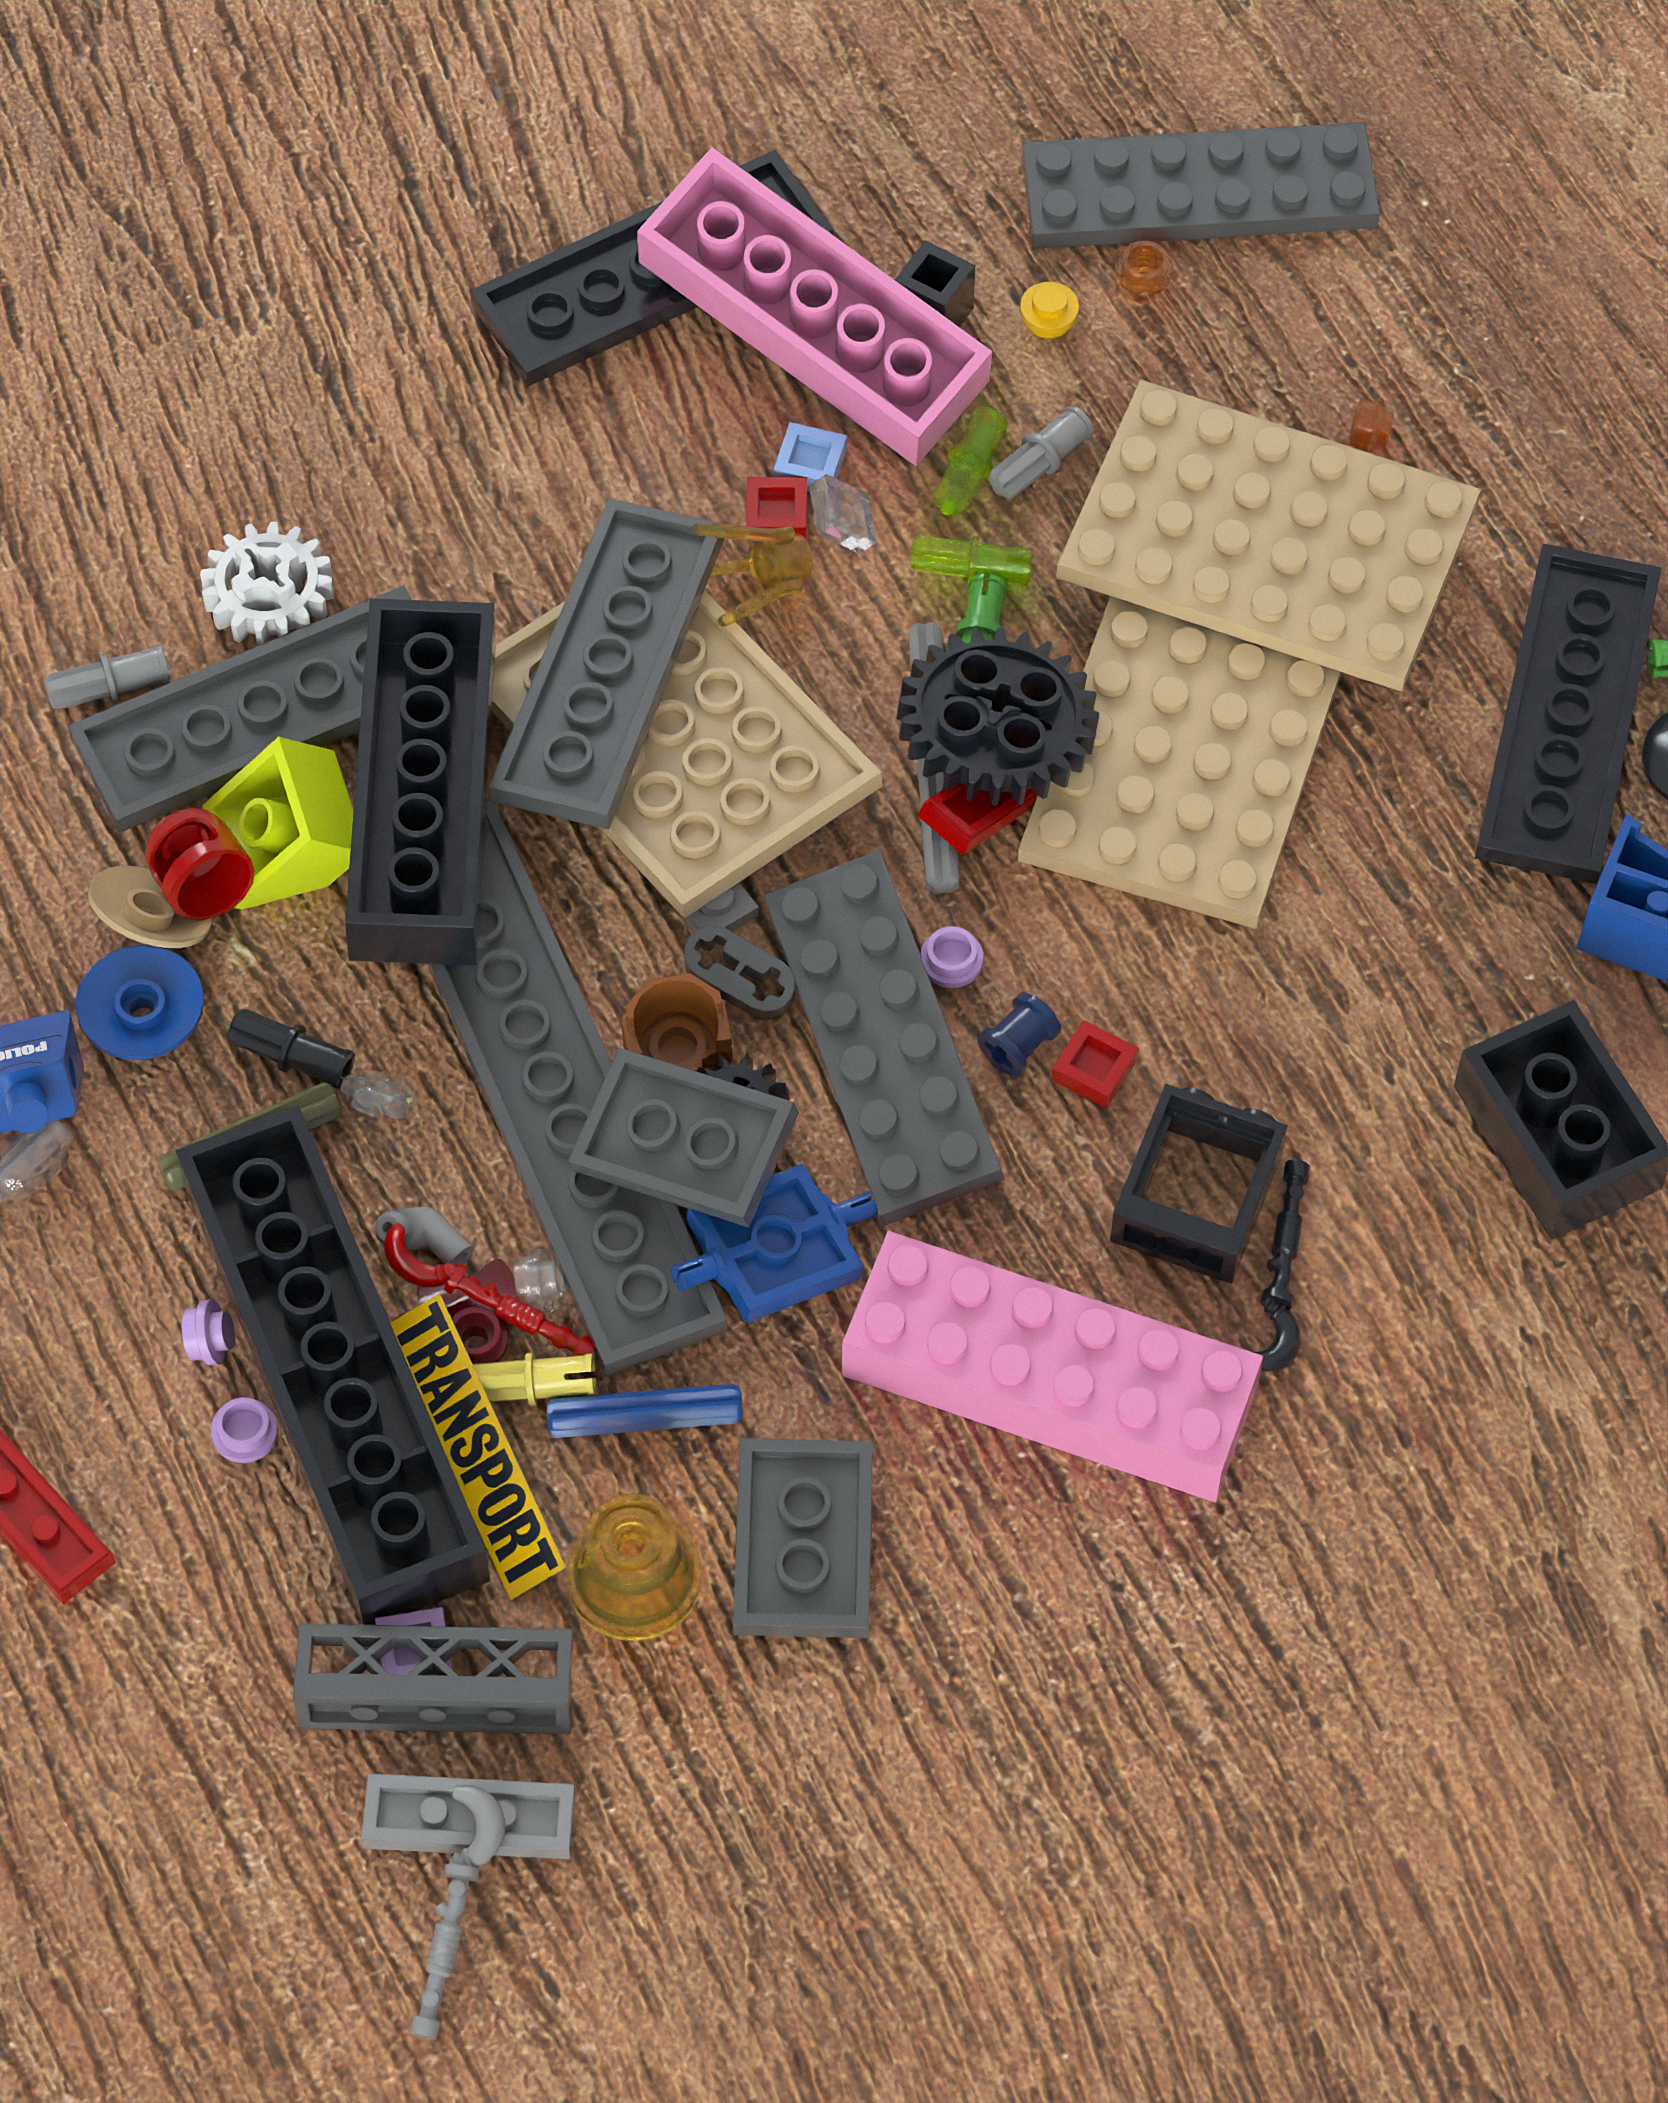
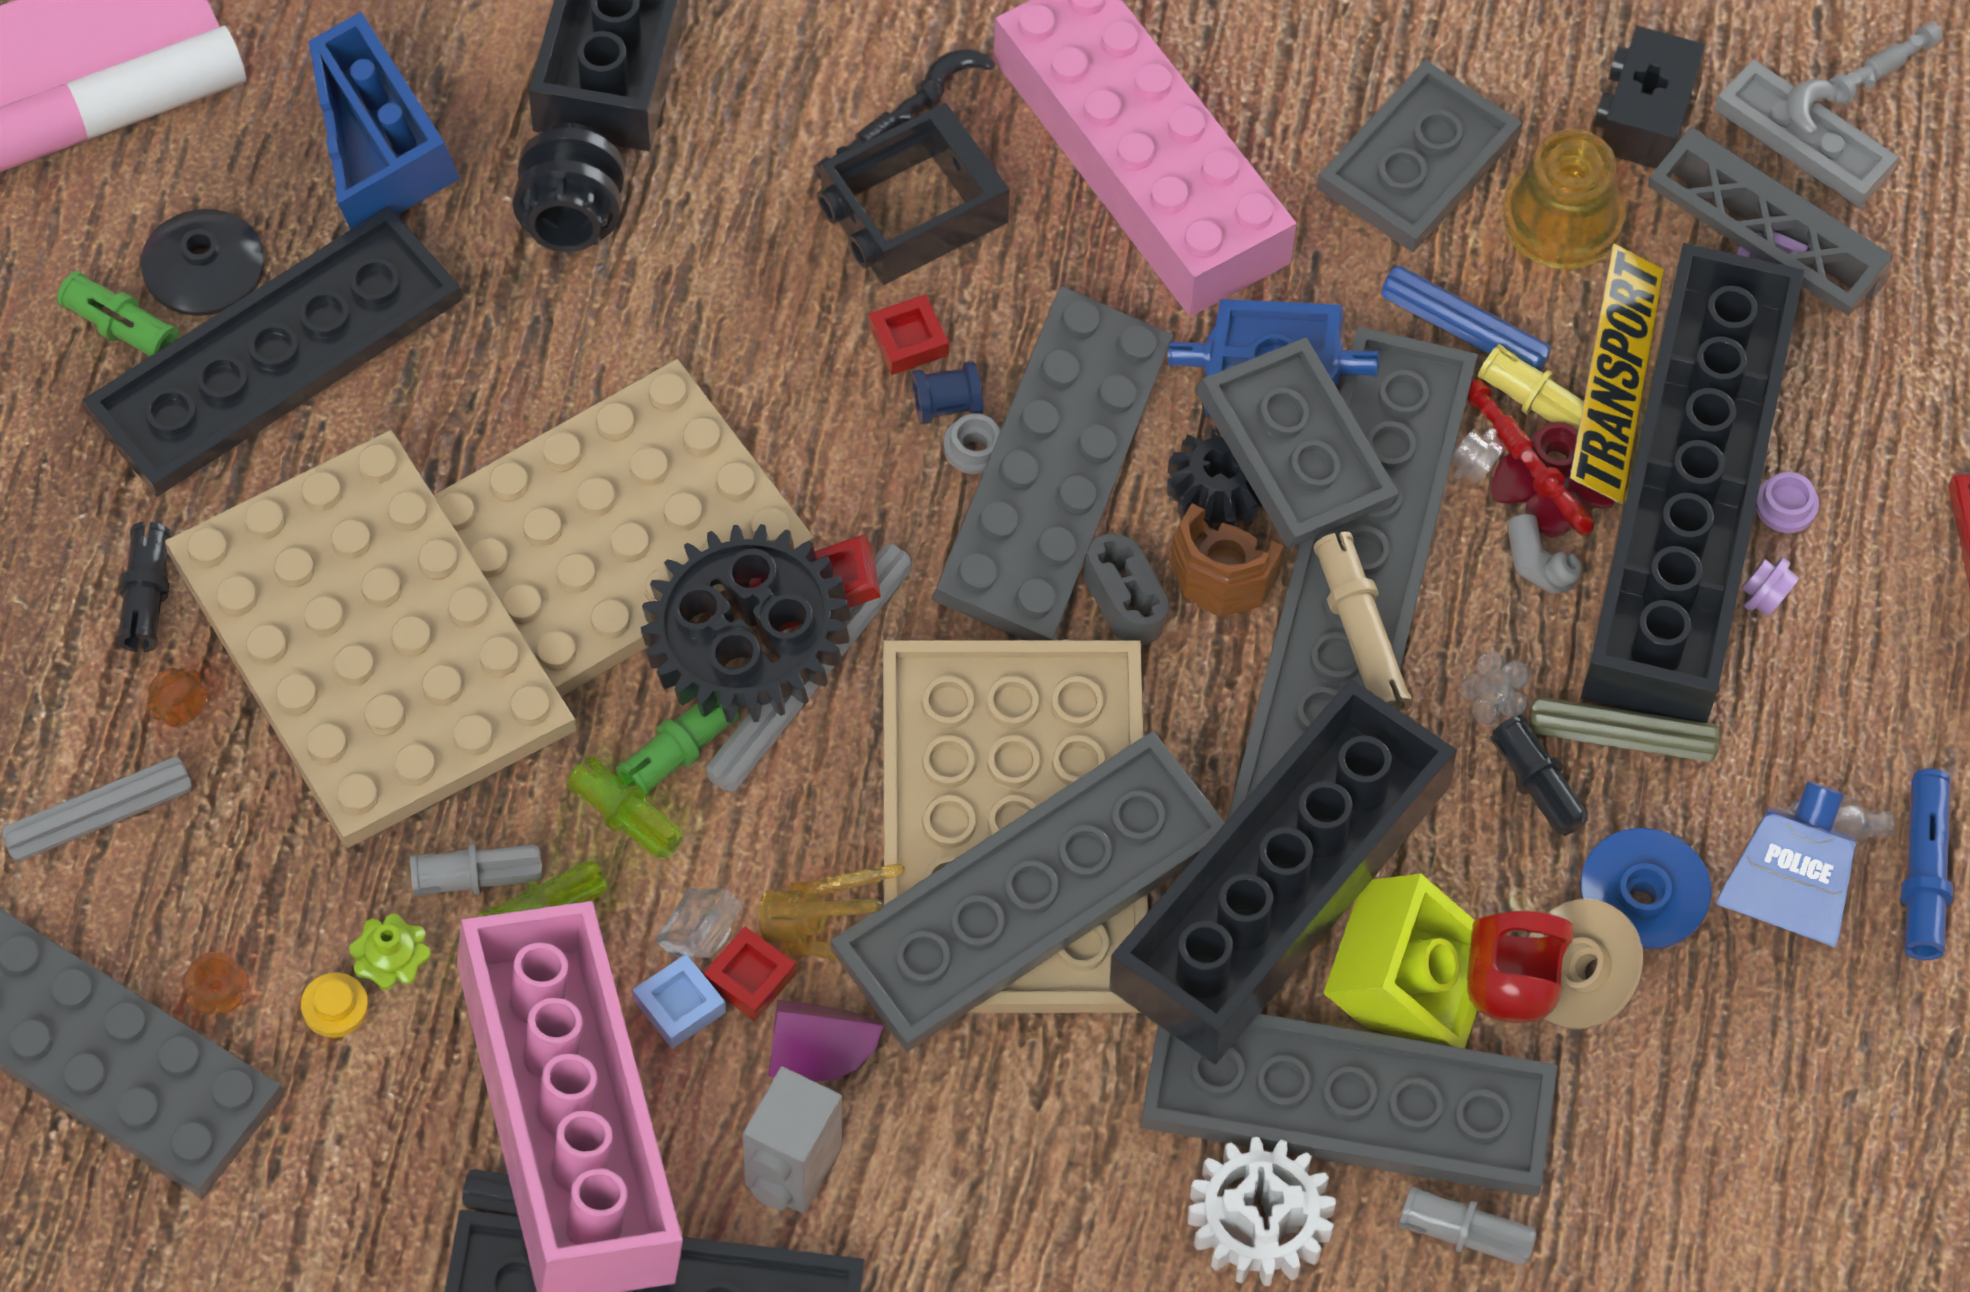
camera: 145 degrees left, 0 degrees up
black brick [895,240,976,327] -> none
lavender plate [920,926,983,988] -> none
none -> light grey axle [2,757,192,862]
none -> black pin [116,522,171,652]
none -> lime plant [349,914,431,990]
none -> black piece [513,122,625,253]
none -> light grey brick [743,1066,842,1215]
none -> magenta brick [768,999,884,1081]
none -> light grey plate [943,414,1000,474]
none -> tan pin [1313,532,1413,712]
none -> black brick [1593,25,1706,169]

